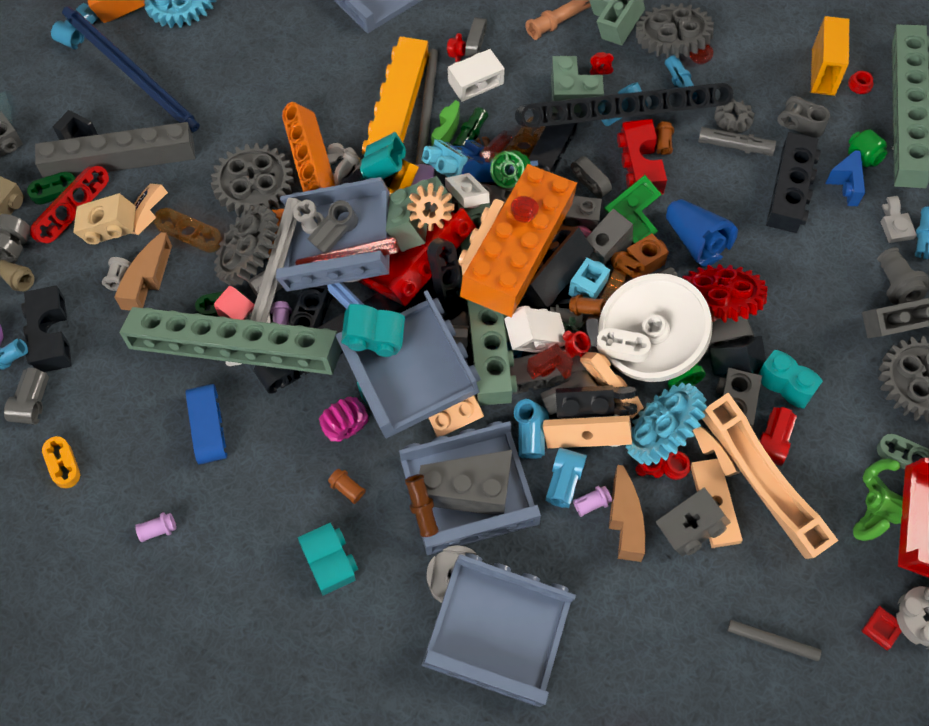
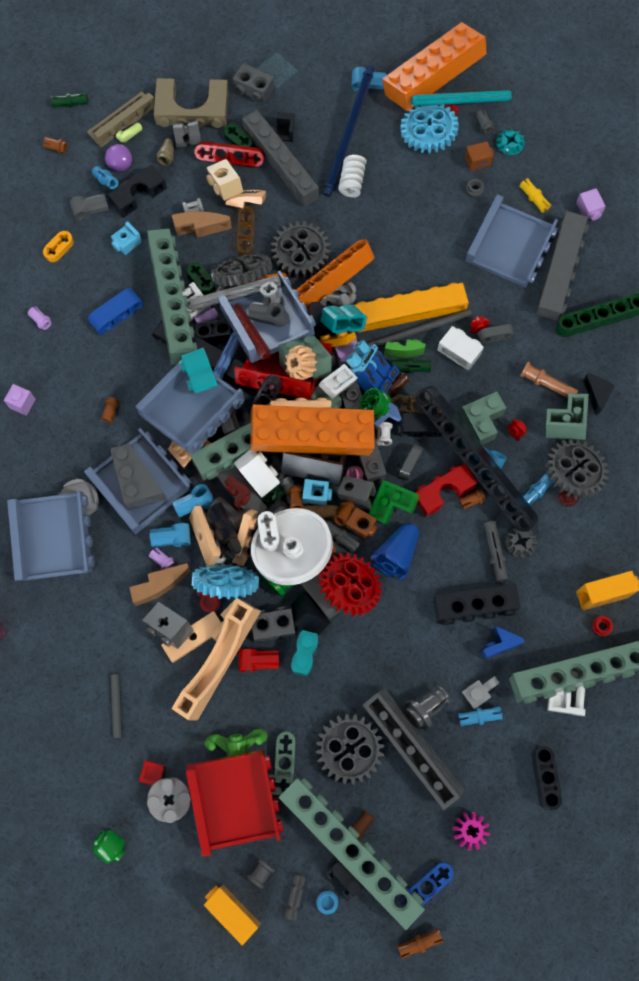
camera: 65 degrees right, 10 degrees up
coral slope [214,286,255,320] -> none
teal brick [298,522,358,596] -> none
dark pink gear [319,397,369,442] -> none
reddish brown pin [405,474,439,537] -> none
clear red axle [480,130,512,163] -> none
clear red plate [511,196,539,223] -> none
red plate [563,330,590,358] -> none
dark grey piece [777,96,830,138] -> none
green head [848,129,888,167] -> none
none -> lavender brick [4,384,36,416]
none -> medium azure brick [111,221,142,255]
none -> white piece [338,155,367,197]

